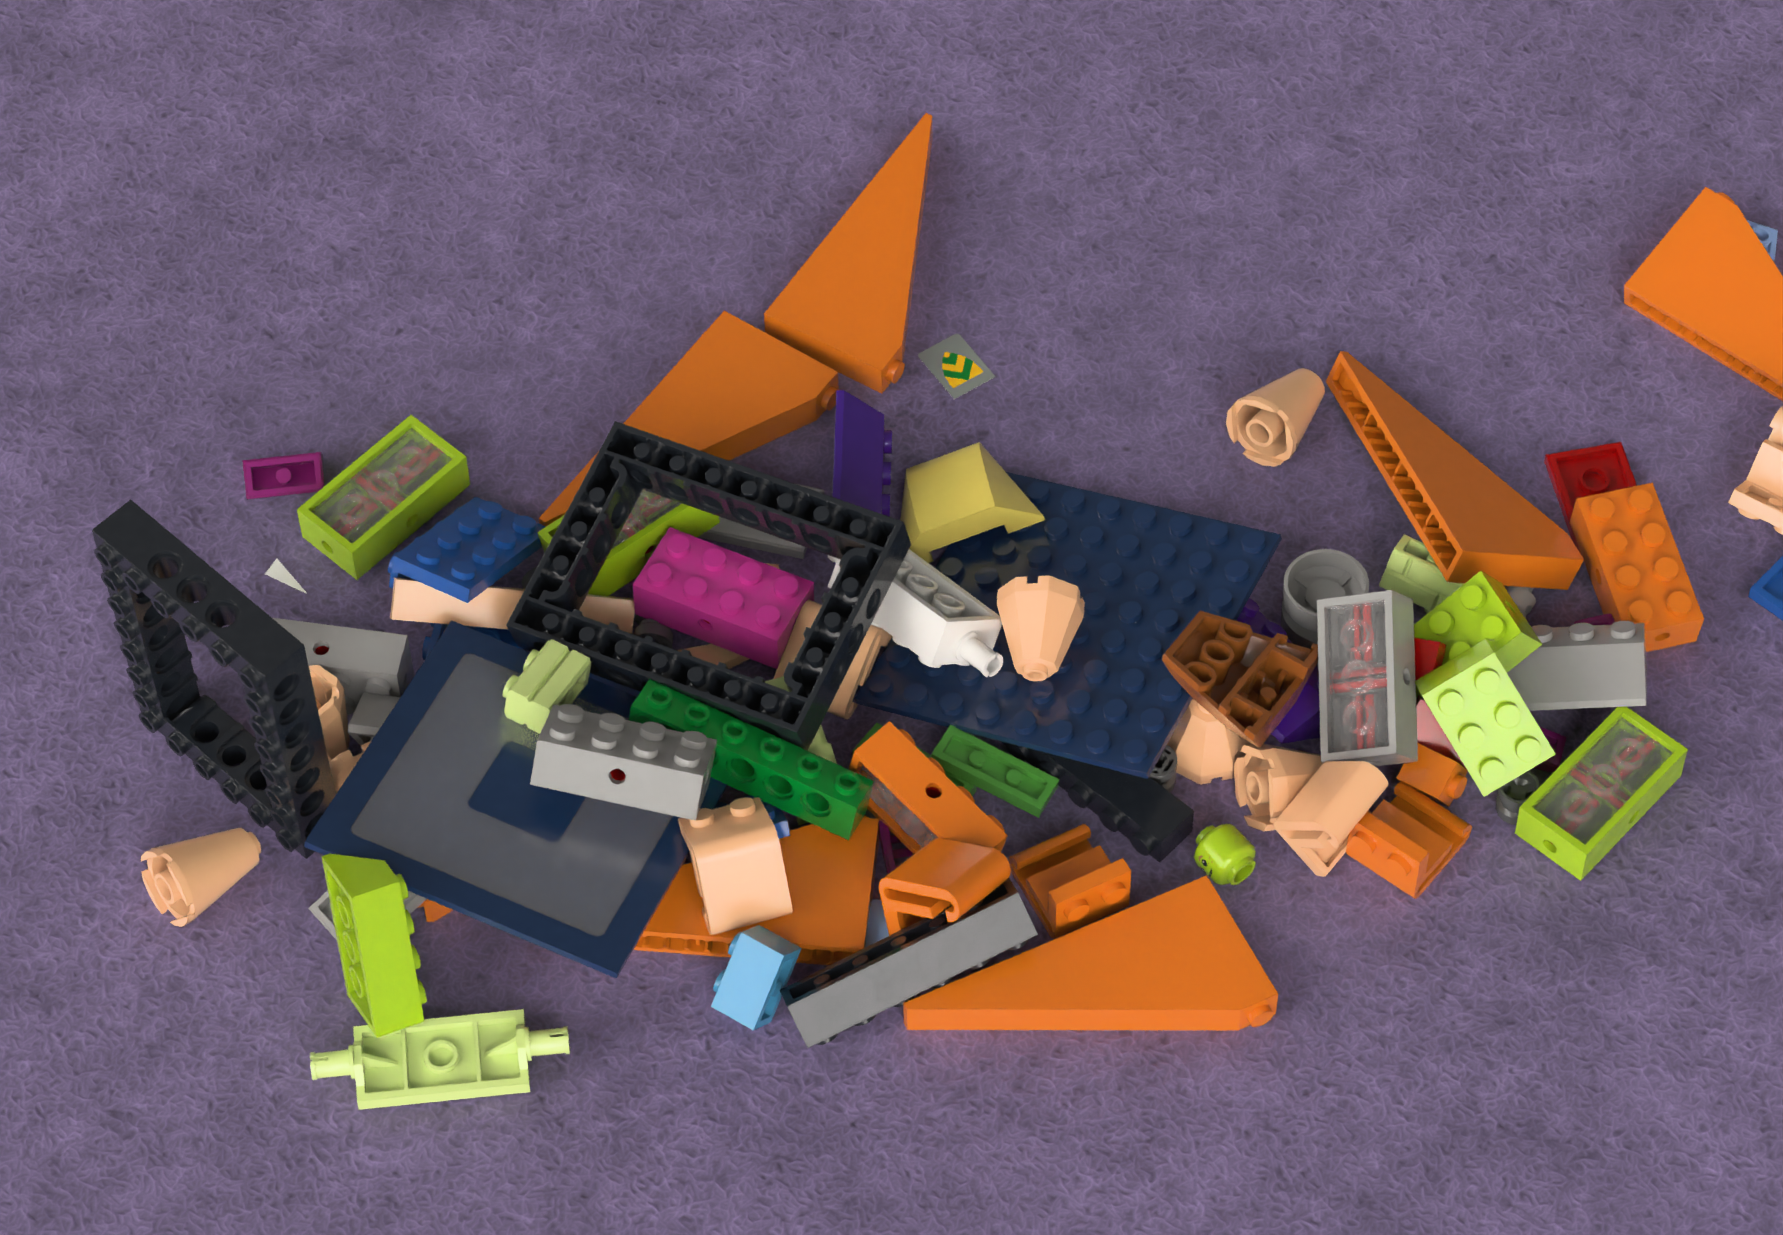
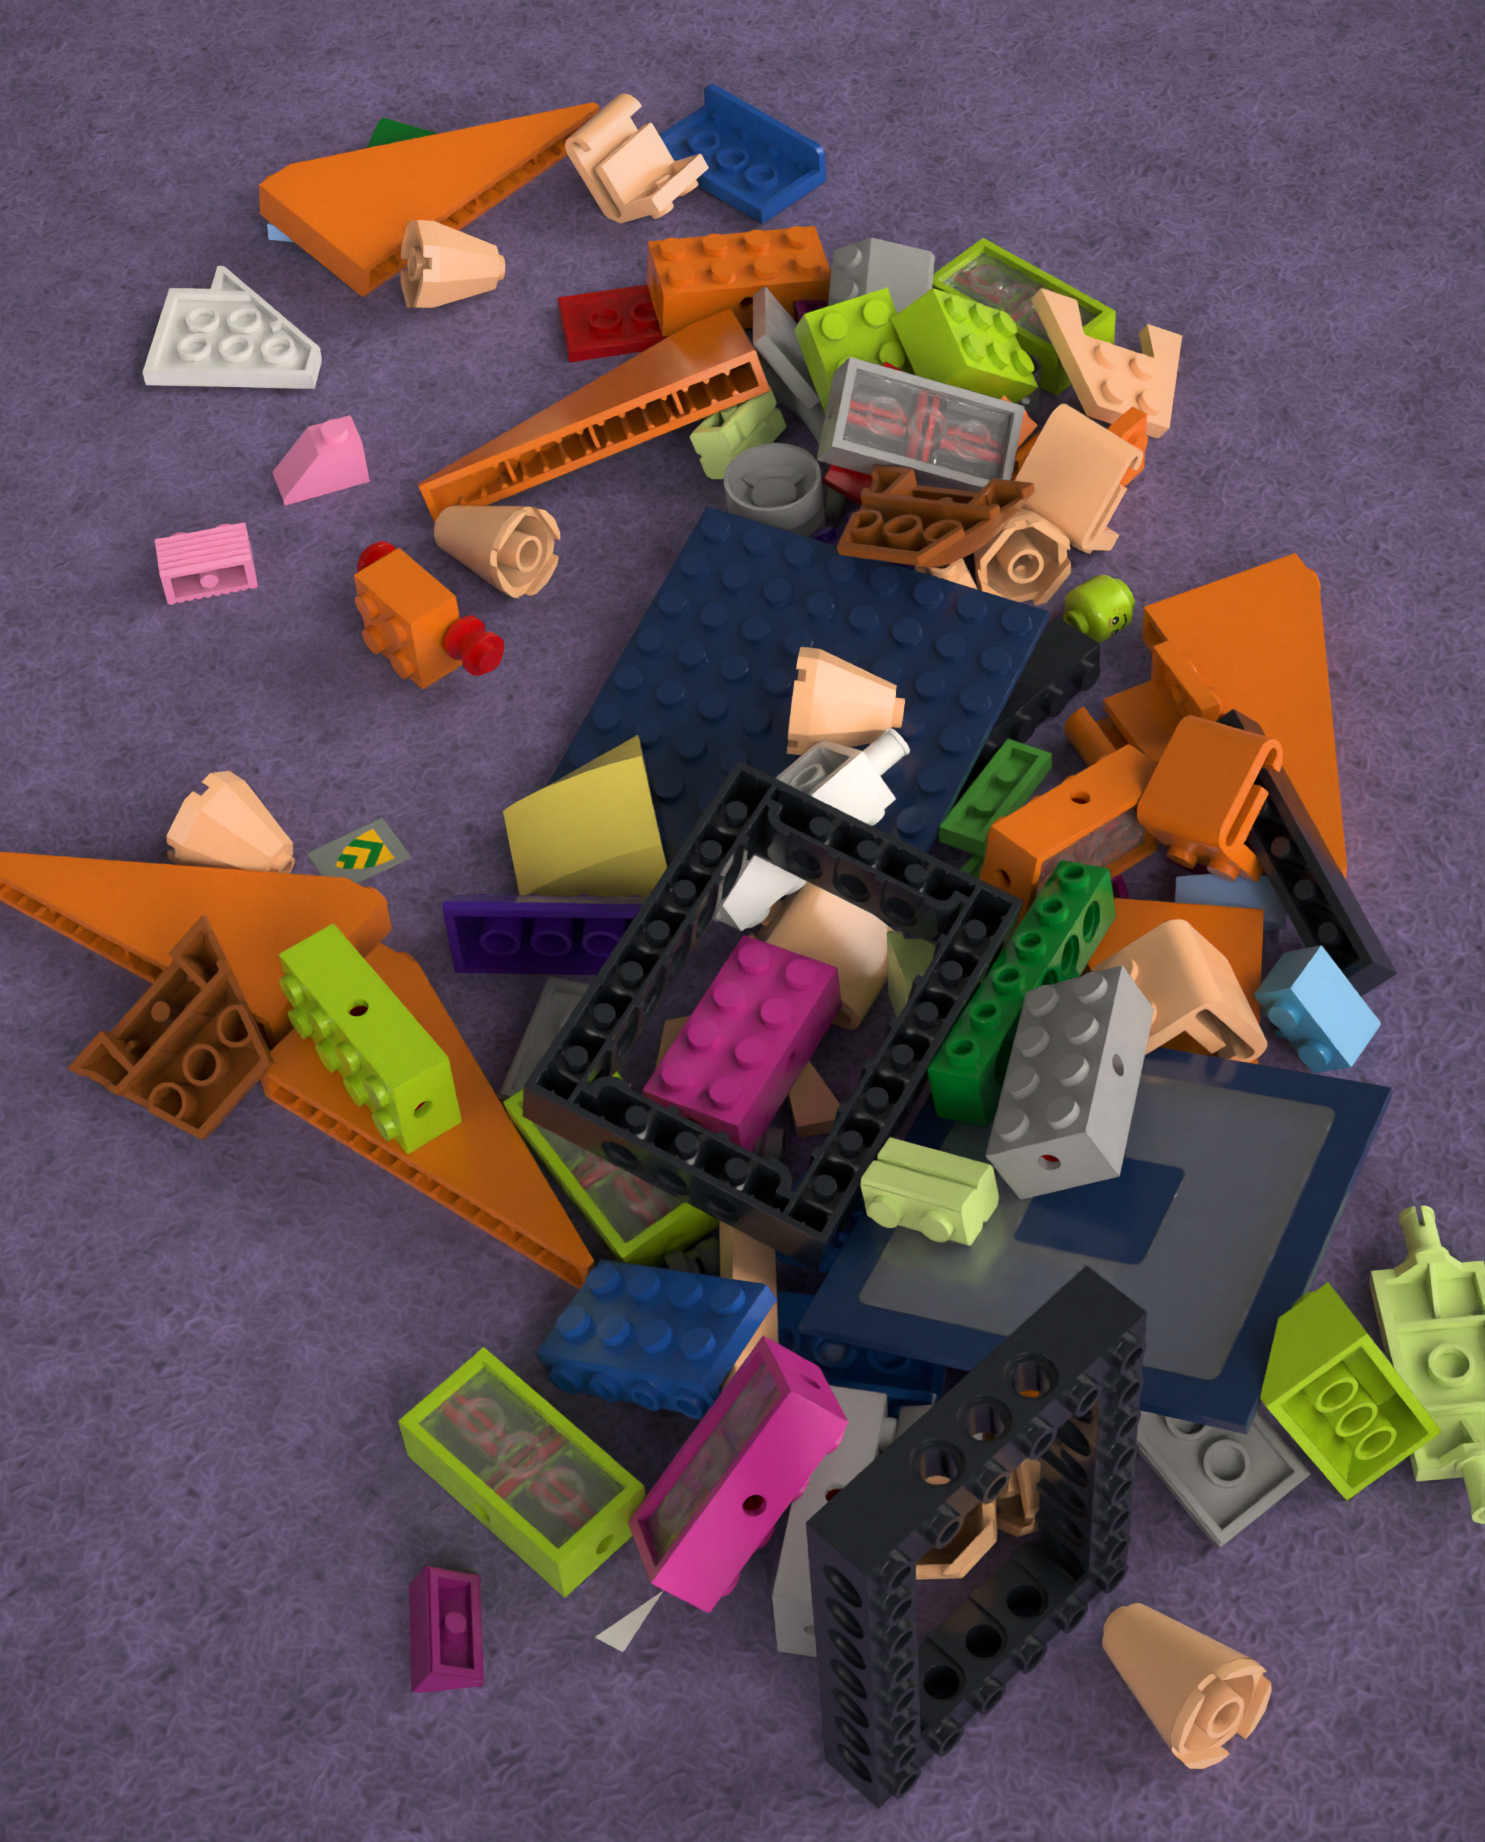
camera: 85 degrees left, 5 degrees down
none -> dark orange wedge [67,915,274,1140]
none -> white wing [143,266,322,389]
none -> bright pink brick [155,522,258,605]
none -> light nougat cone [166,771,295,873]
none -> bright pink slope [272,415,370,506]
none -> lime brick [279,923,462,1155]
none -> orange brick [353,541,504,690]
none -> light nougat cone [400,220,505,308]
none -> dark pink brick [628,1336,849,1613]
none -> light grey tile [753,286,820,409]
none -> light nougat wing [1031,288,1182,438]

